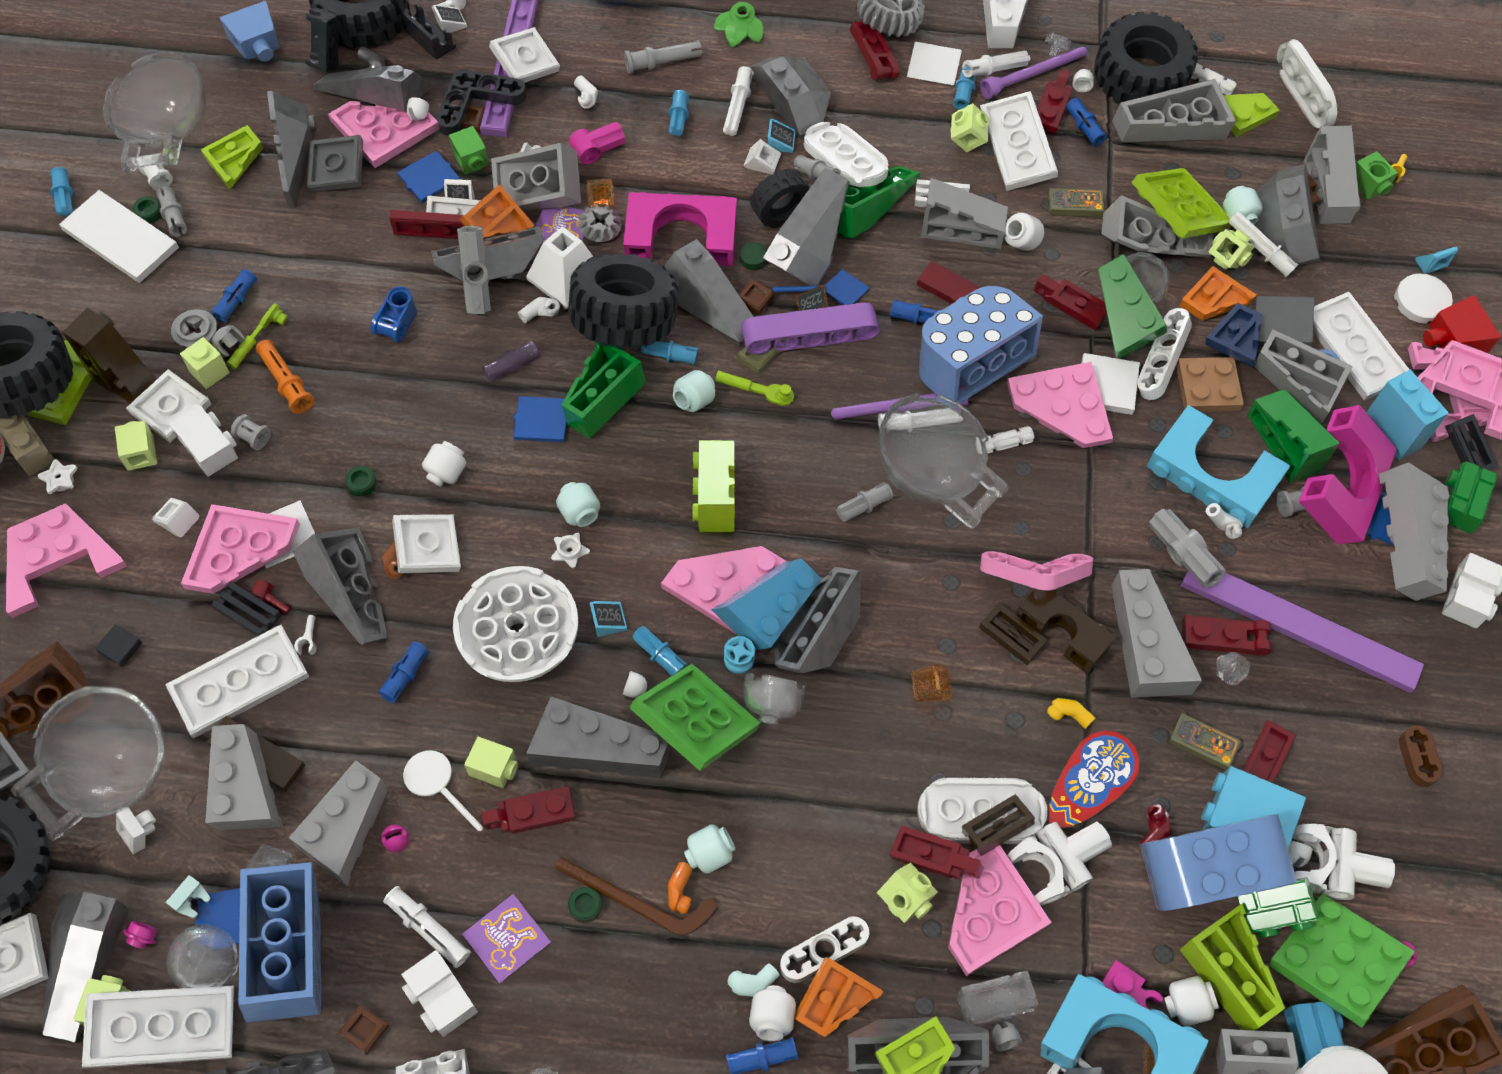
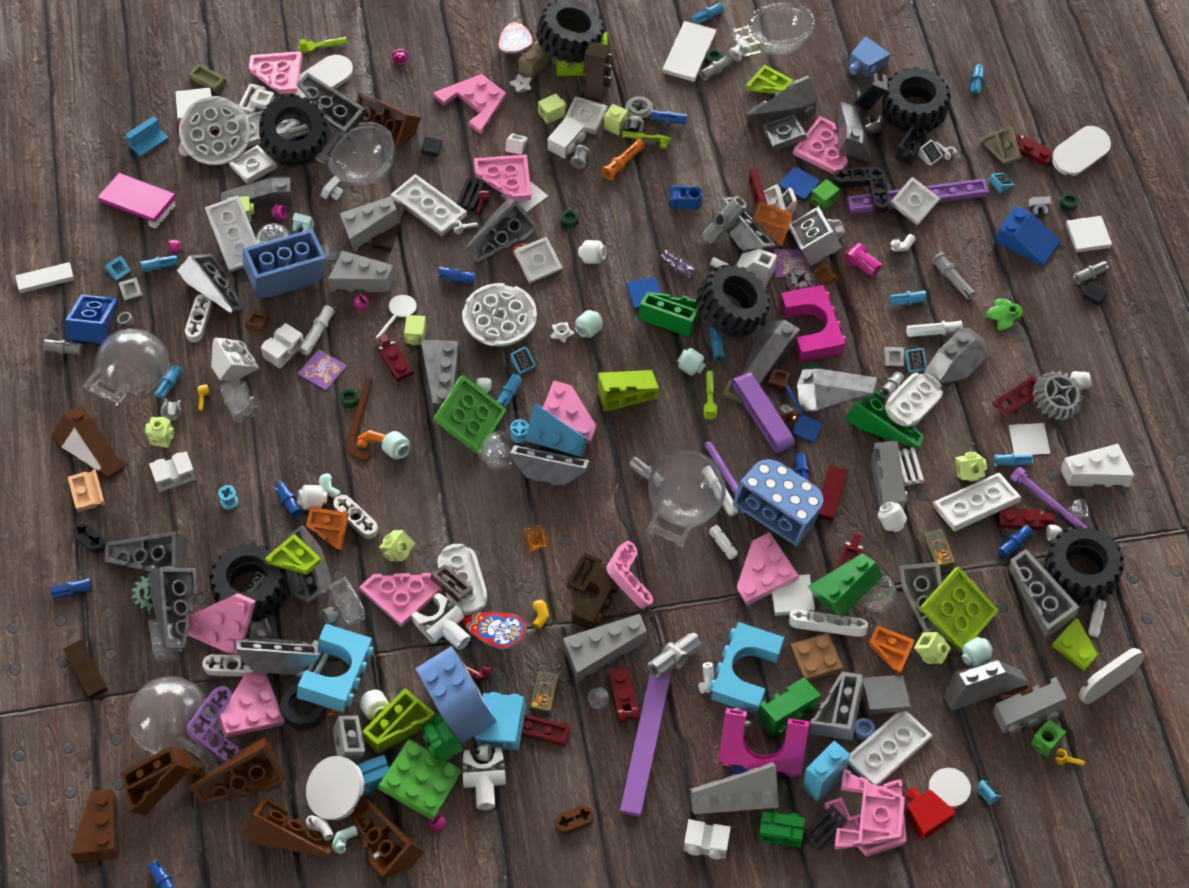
camera: 75 degrees right, 5 degrees down
white hinge [407,98,429,121] -> none
black tyre [750,169,810,228] -> none
dark red hinge [889,826,984,879] -> none
white axle [962,50,1031,77] -> none
dark pink plate [1102,960,1163,1010] -> none
dark blue wing [1206,303,1262,367] -> none
white axle [1229,212,1299,278] -> none

